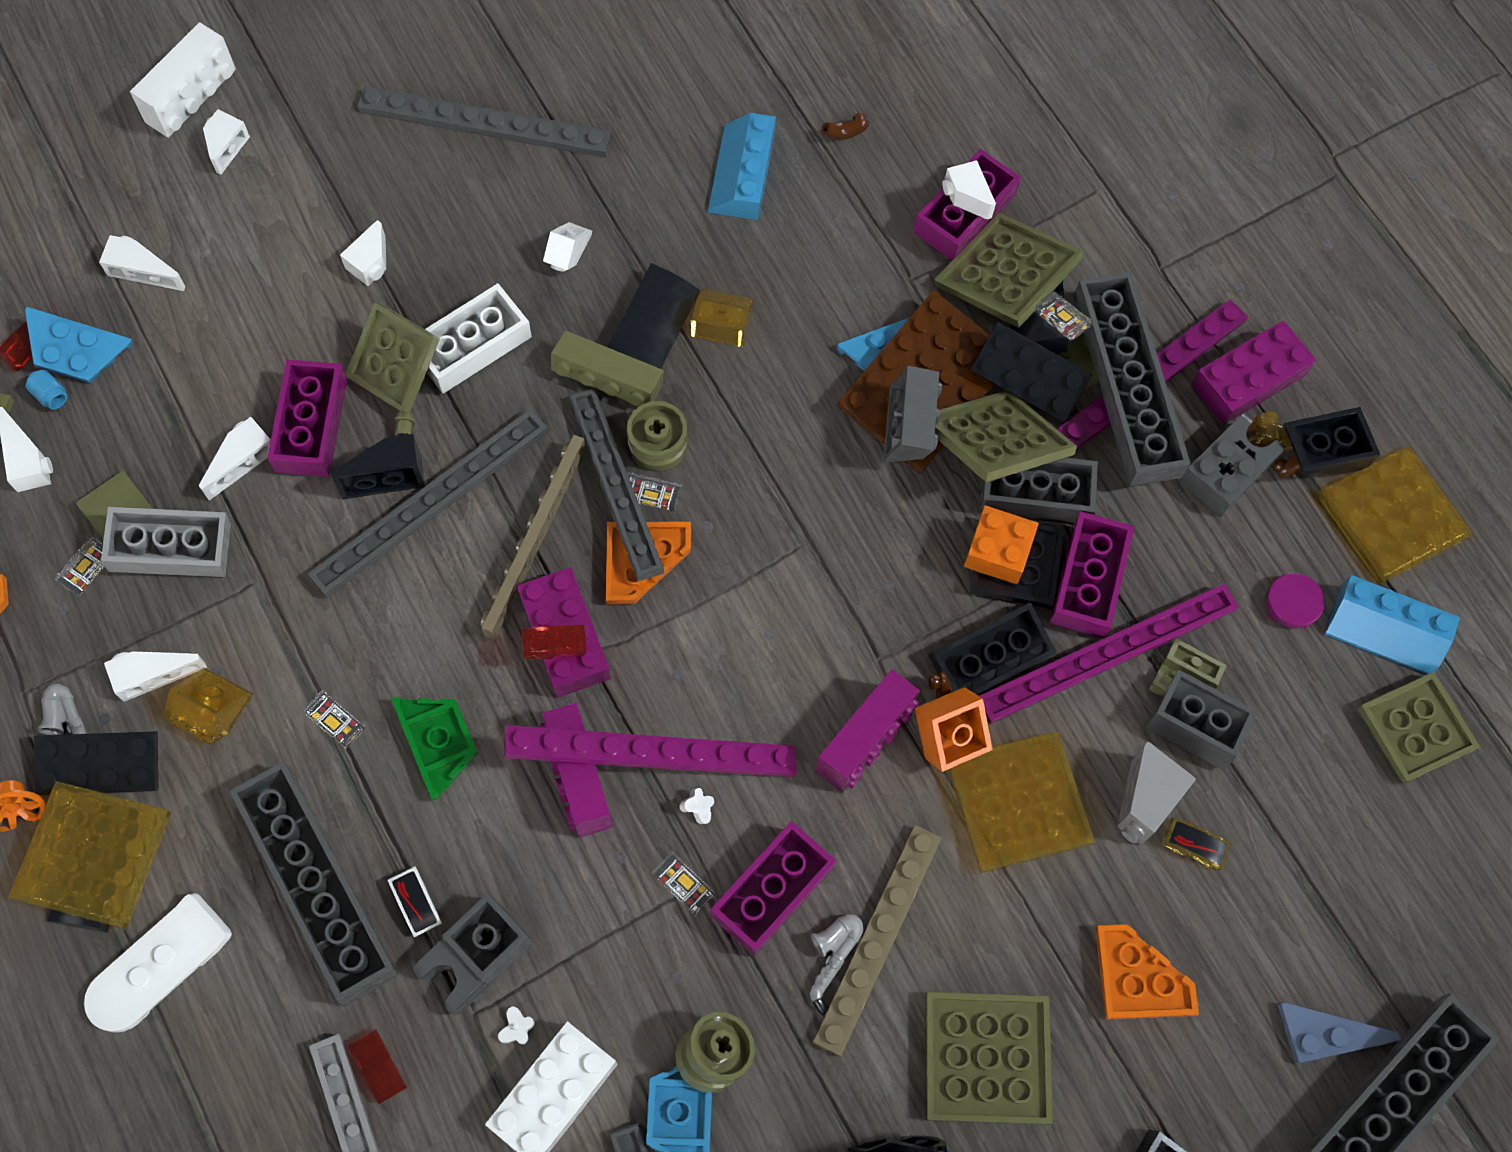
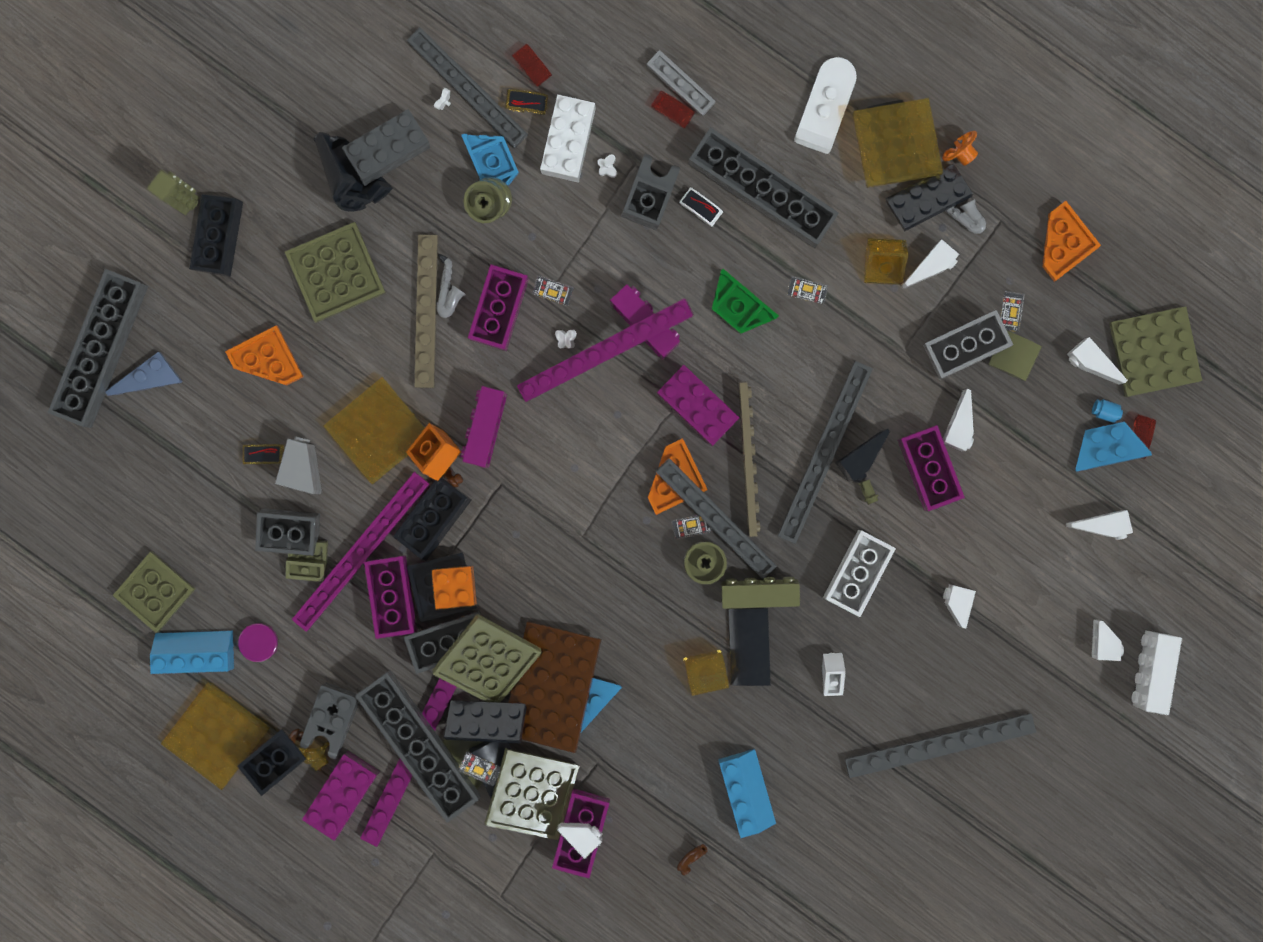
camera: 160 degrees right, 20 degrees up
olive plate [346,302,440,413] -> none
clear red slope [521,625,587,659] -> none
dark grey slope [883,366,942,462] -> none

